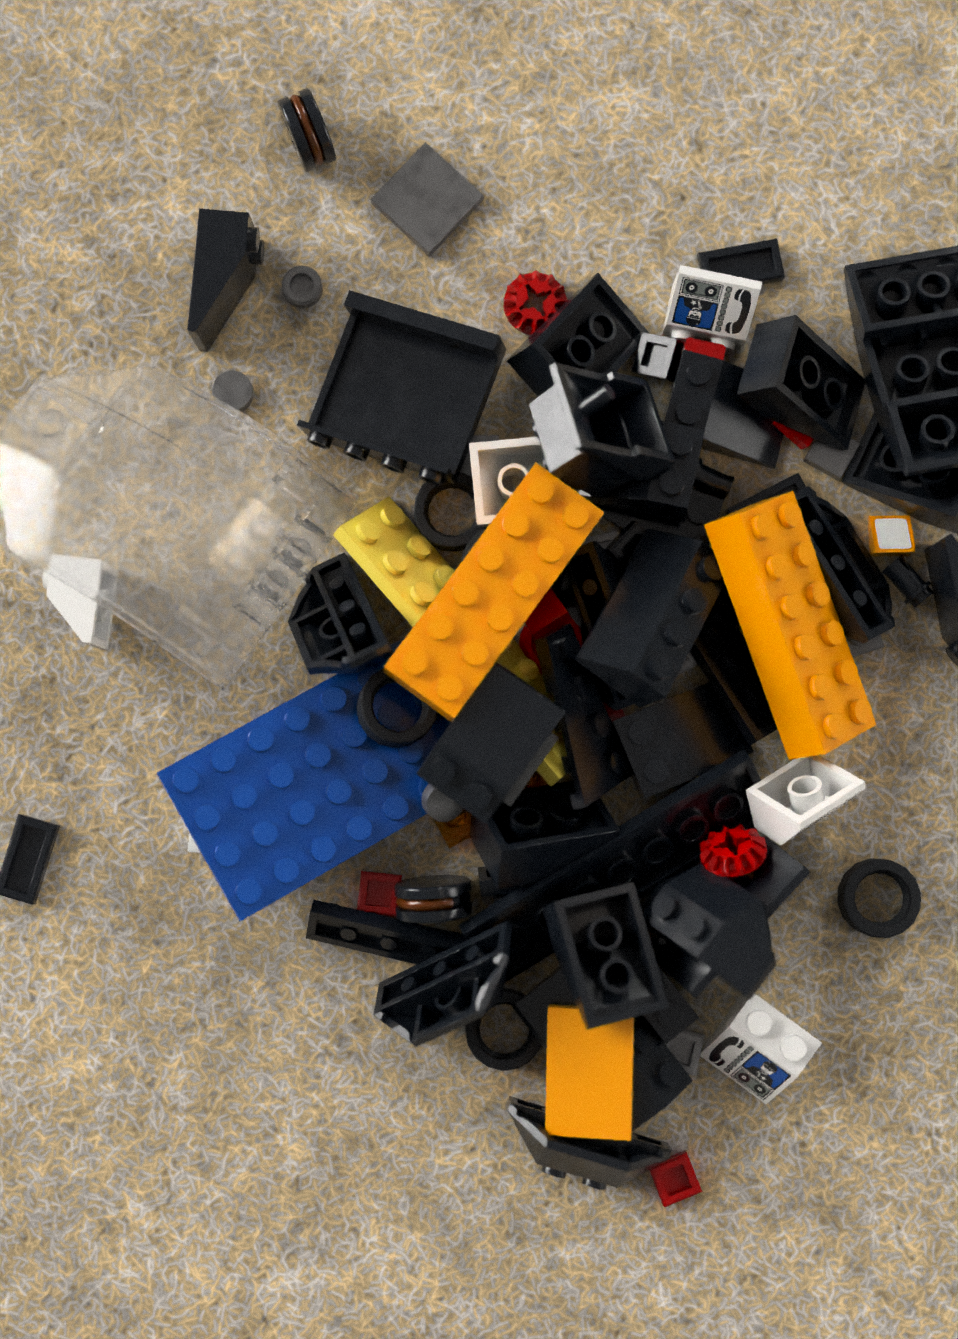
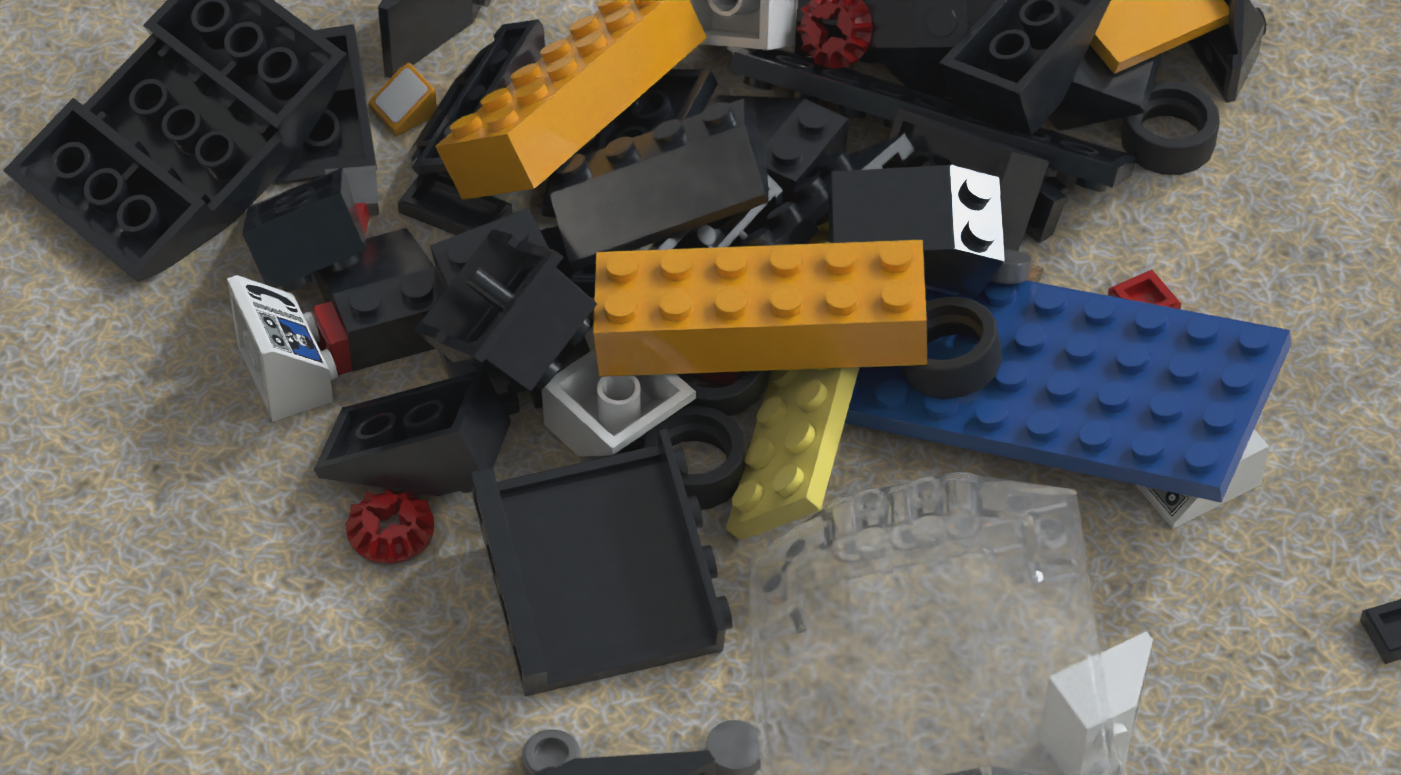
camera: 125 degrees left, 35 degrees down
black wedge [288,552,394,675] -> none
black plate [306,900,466,964] -> none
flat silver tile [371,142,484,257] -> none
black wedge [373,921,512,1047] -> none
black head [394,875,473,923] -> none
plate [631,332,684,382] -> none
black tile [697,239,785,284] -> none
black pin [882,555,934,608] -> none

